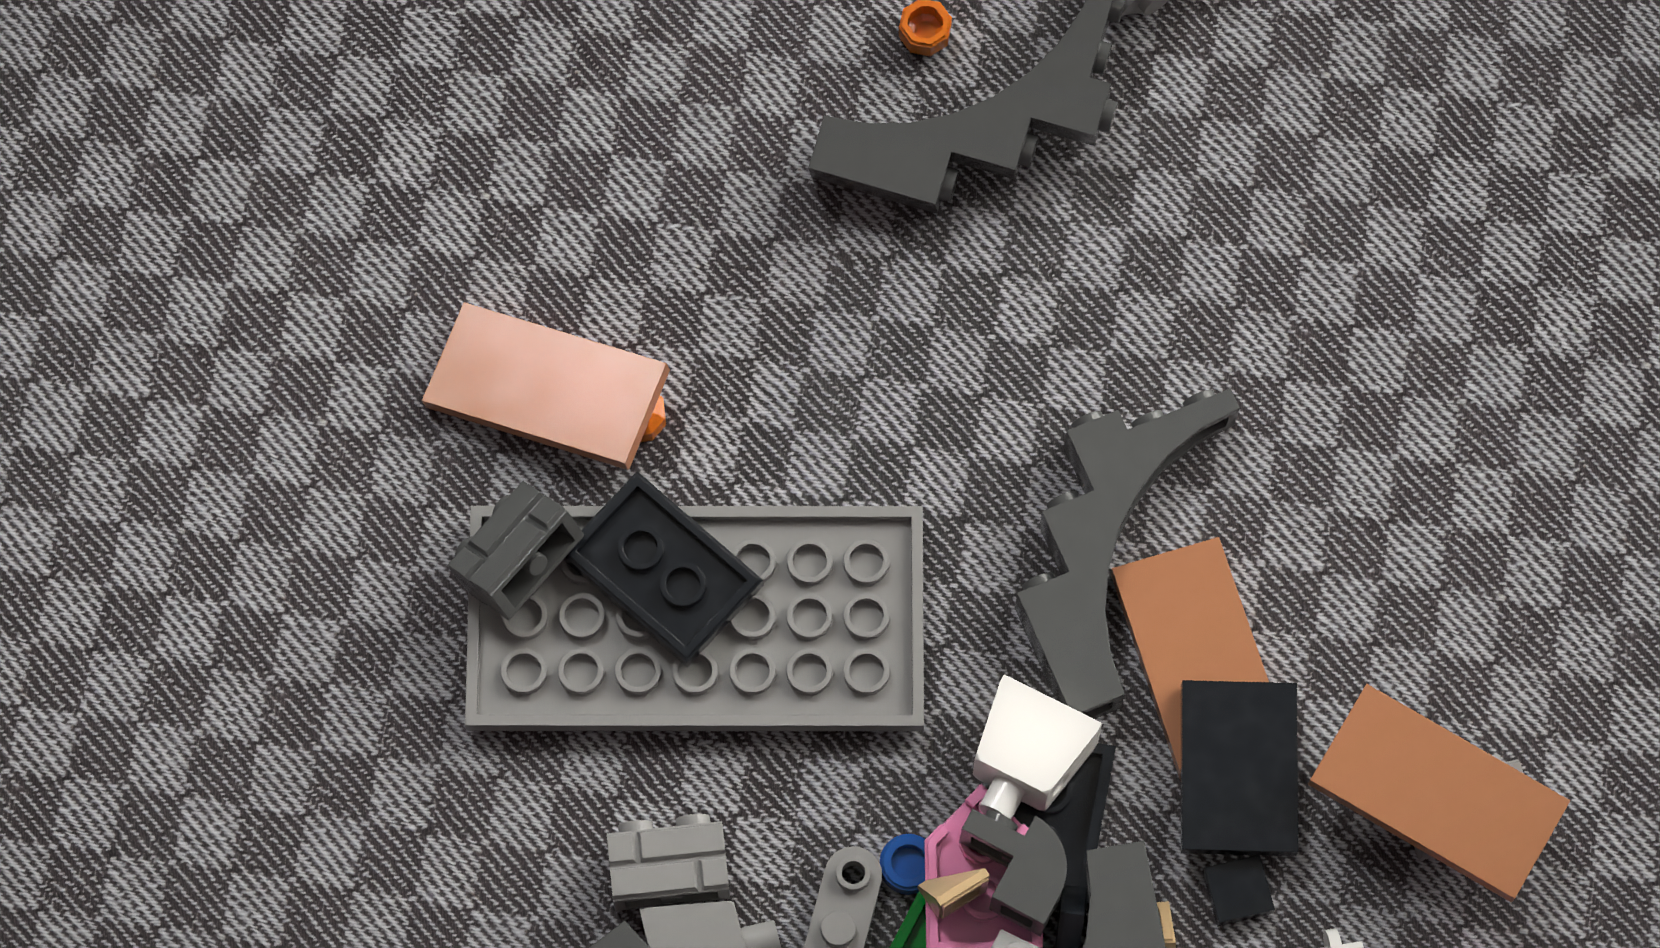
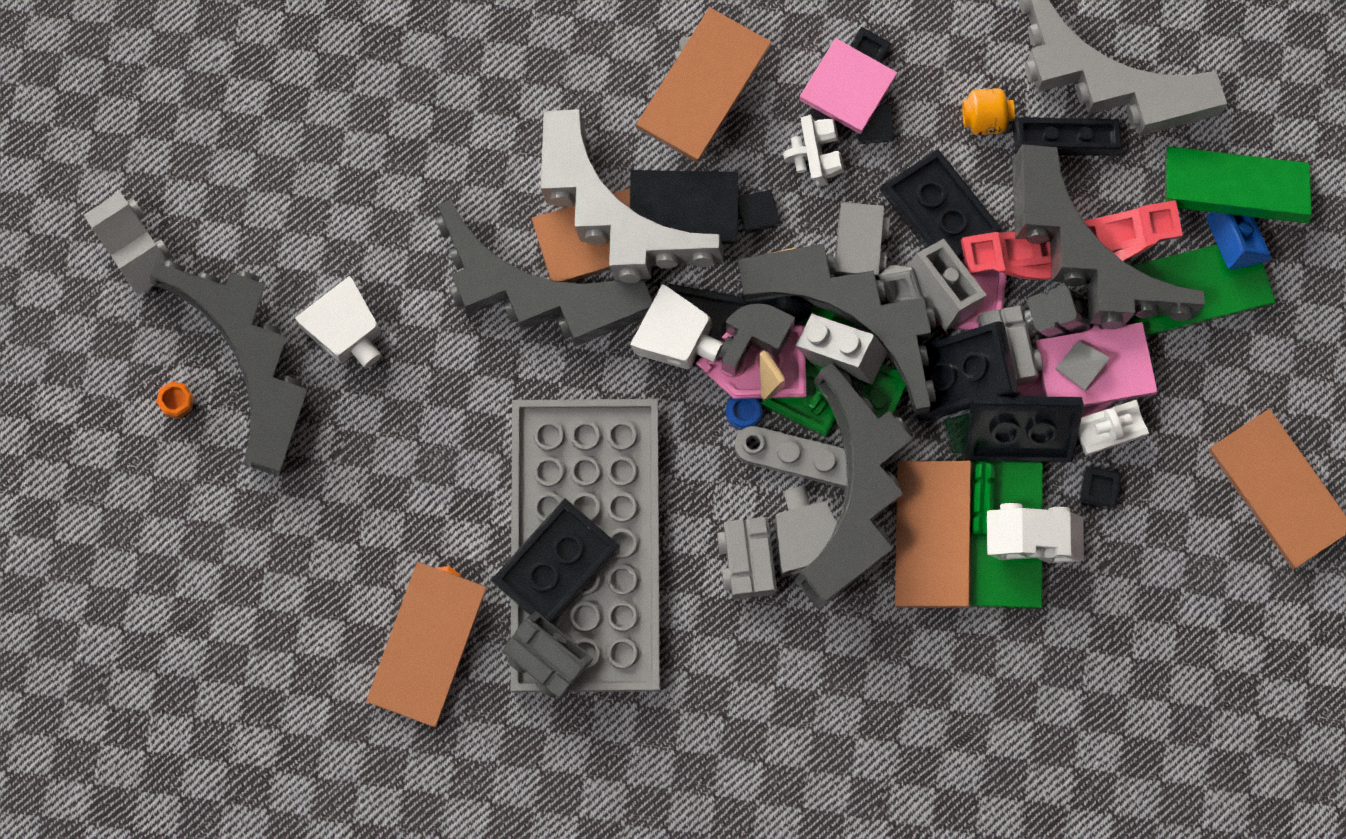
camera: 90 degrees left, 5 degrees up
none -> white torso [295,276,382,369]
none -> arch [540,109,724,283]

